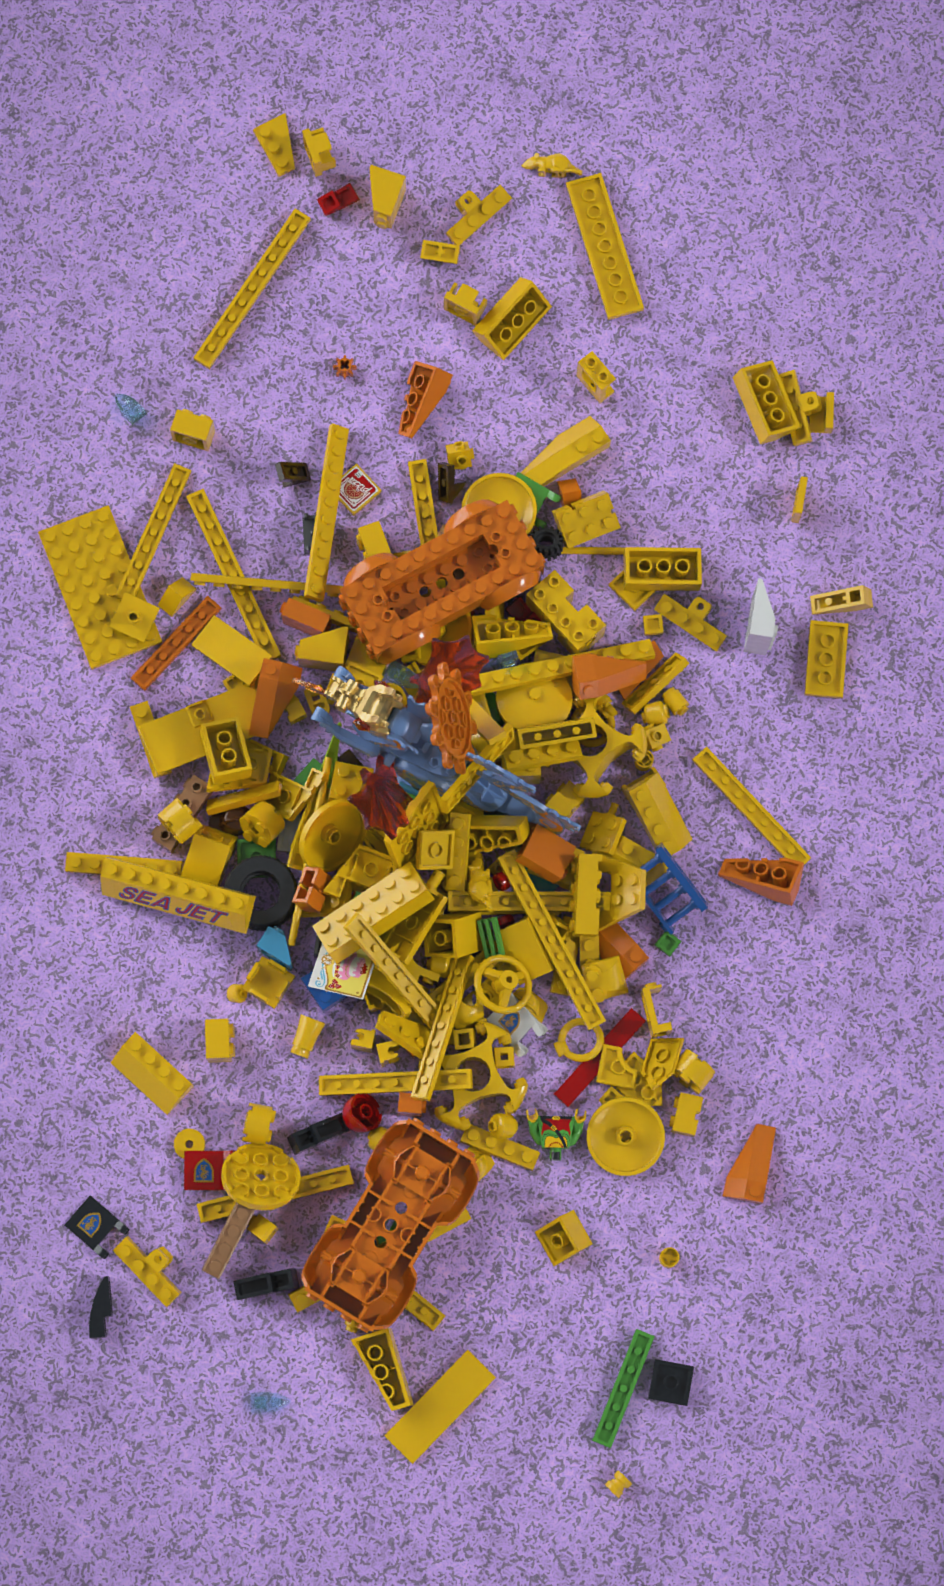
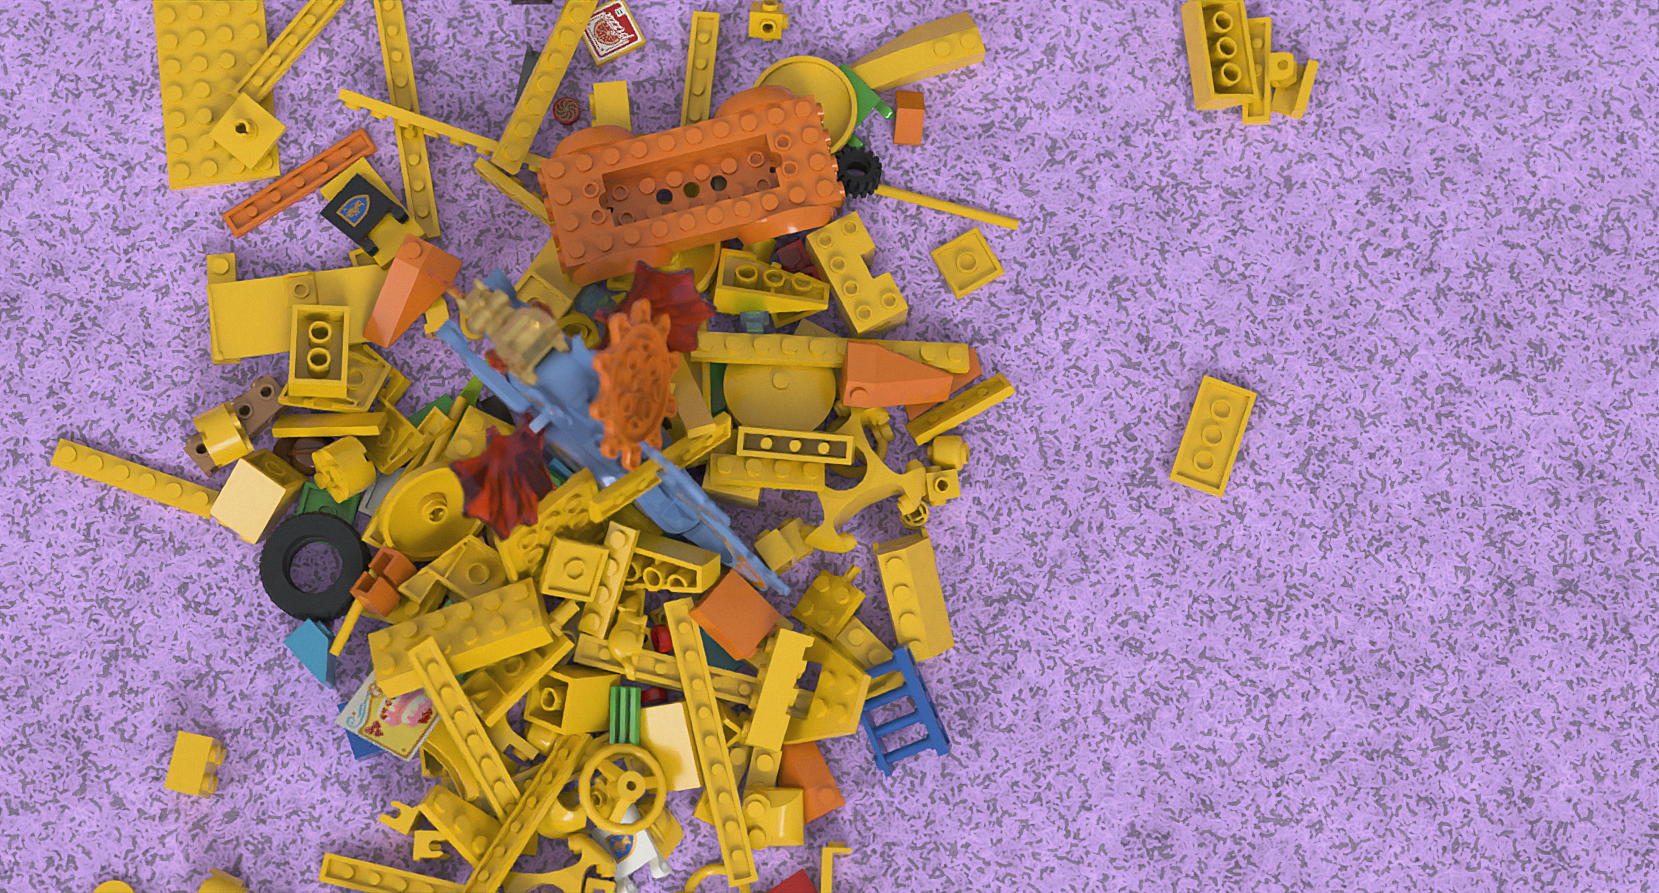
camera: 10 degrees right, 0 degrees up
yellow slope [100,857,256,934] -> none
yellow slope [111,1032,194,1115] -> none
yellow slope [158,577,197,617] -> none
yellow piece [227,984,248,1003] -> none
yellow panel [242,956,295,1009] -> none
orange brick [280,598,332,636] -> none
yellow plant [290,1014,325,1059] -> none
yellow slope [294,627,349,672] -> none
dark brown slope [438,462,467,503] -> none
yellow brick [453,1028,477,1051] -> none
yellow piece [552,490,621,549] -> none
yellow brick [623,547,702,591] -> none
yellow plate [643,614,664,636] -> none
yellow plate [654,594,727,652] -> none
bright green tile [654,931,682,957] -> none
yellow brick [662,687,689,716] -> none
yellow plate [692,746,811,865] -> none
orange wedge [718,858,804,906] -> none
white slope [743,578,778,655] -> none
yellow tile [791,476,808,523] -> none
yellow slope [810,585,873,615] -> none
none -> black flag [320,173,409,257]
none -> tile [553,97,581,126]

